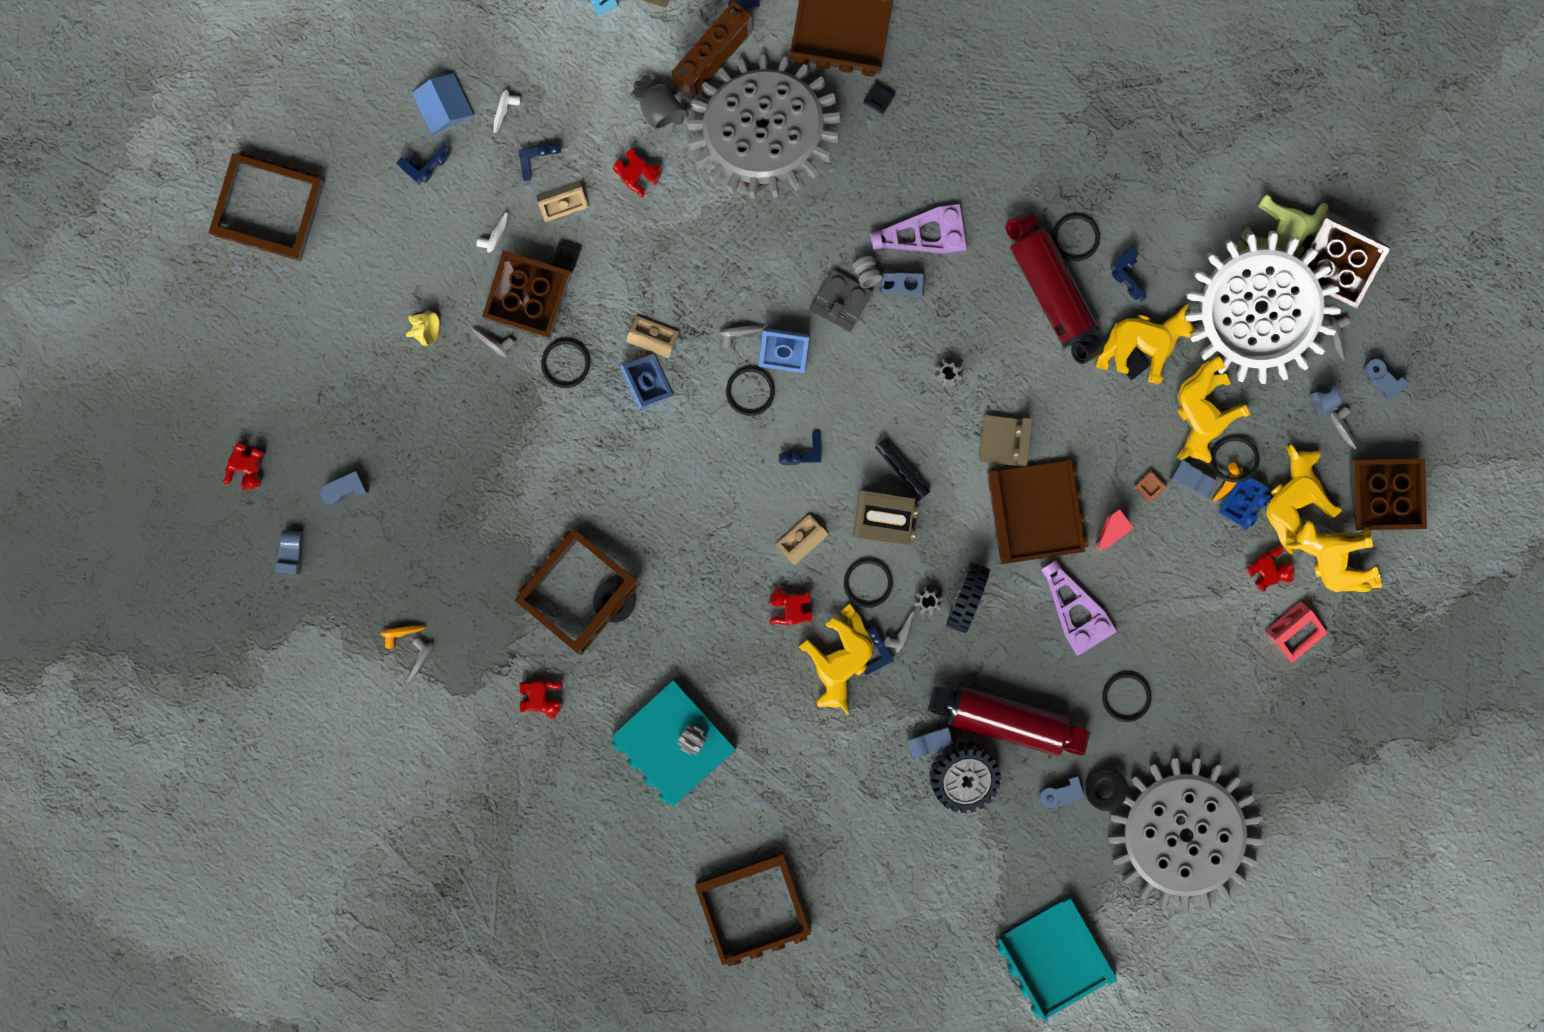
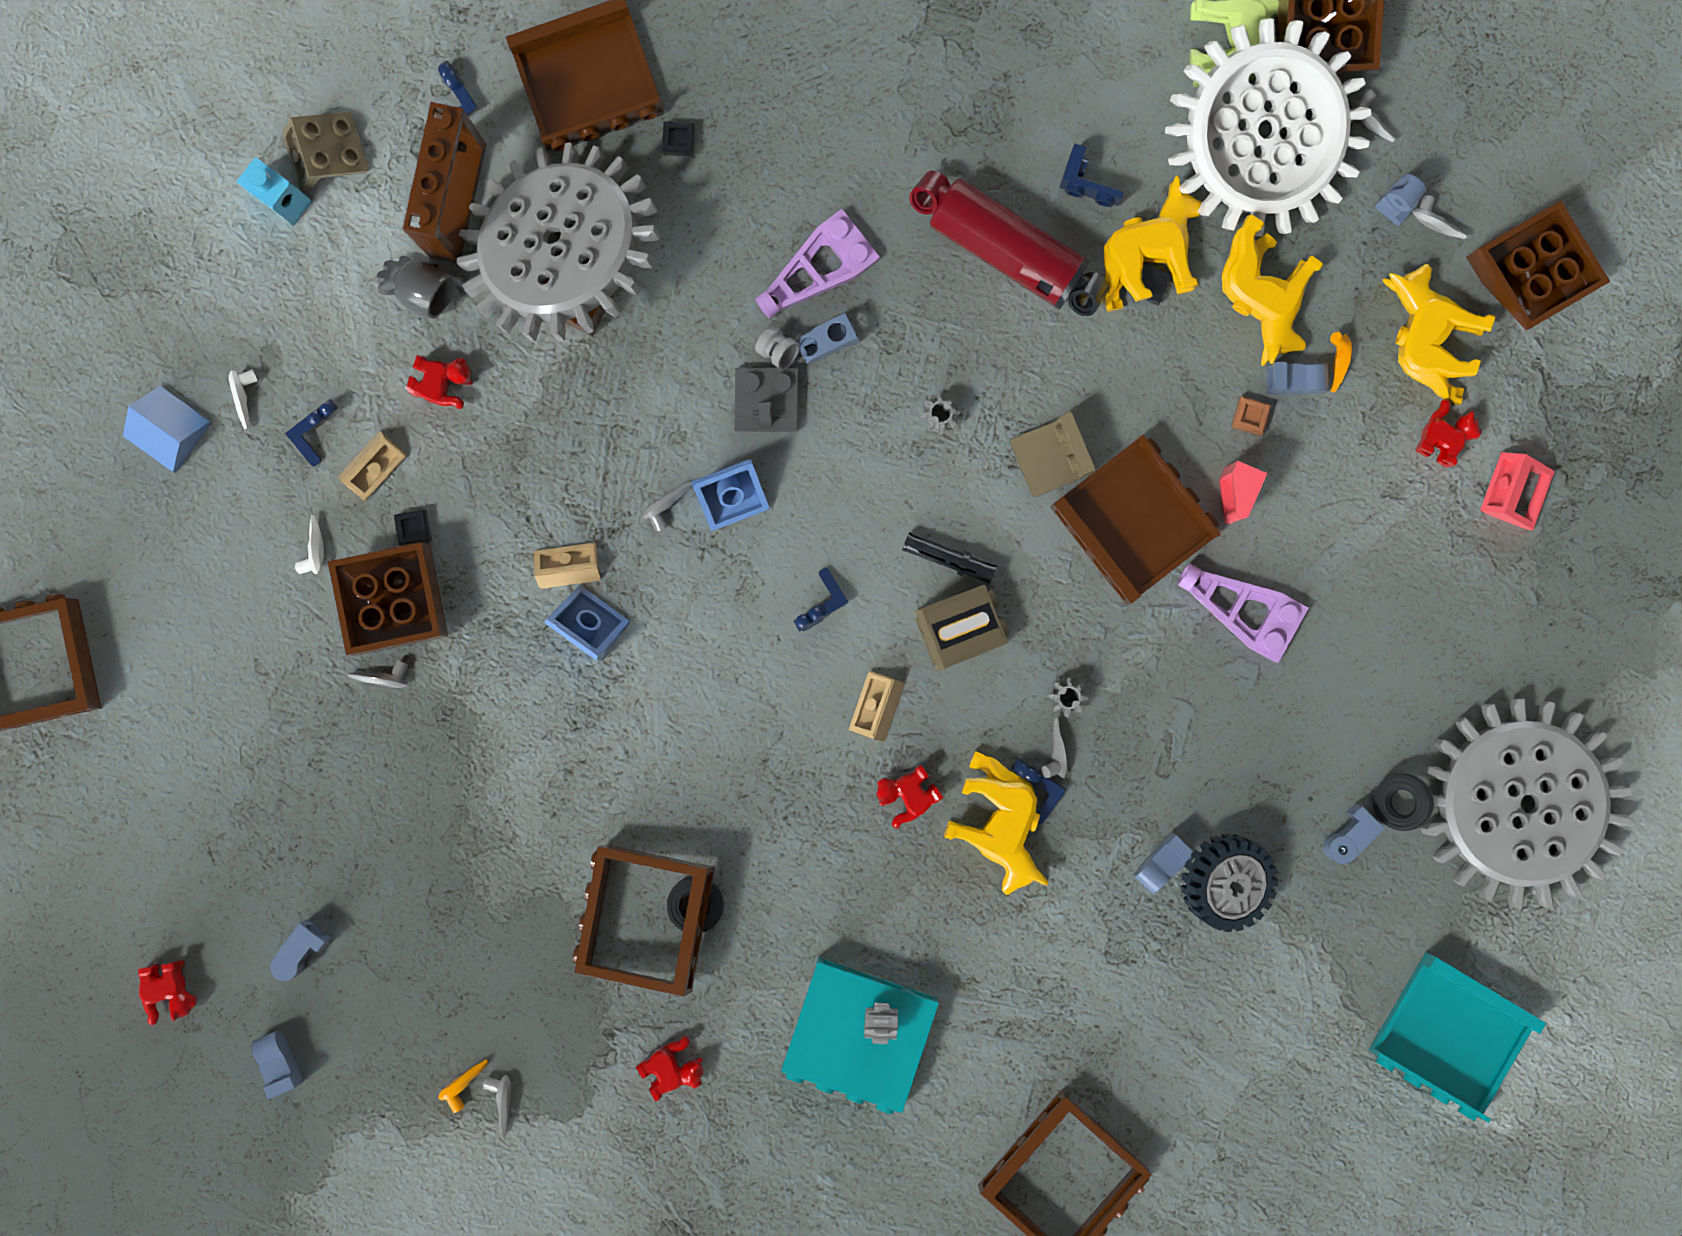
camera: 30 degrees left, 0 degrees up
dark blue bracket [396,145,450,185] -> none
light yellow piece [406,310,440,346] -> none
black tyre [541,339,590,388] -> none
black tyre [726,367,775,416] -> none
black tyre [844,559,893,608] -> none
dark red piece [928,685,1091,756] -> none
black wheel [946,562,990,633] -> none
black piece [1052,214,1100,261] -> none
black tyre [1102,673,1152,722] -> none
black tyre [1210,436,1260,483] -> none
blue bracket [1219,473,1271,531] -> none
yellow animal [1285,521,1382,592] -> none
sand blue leg [1363,359,1409,401] -> none

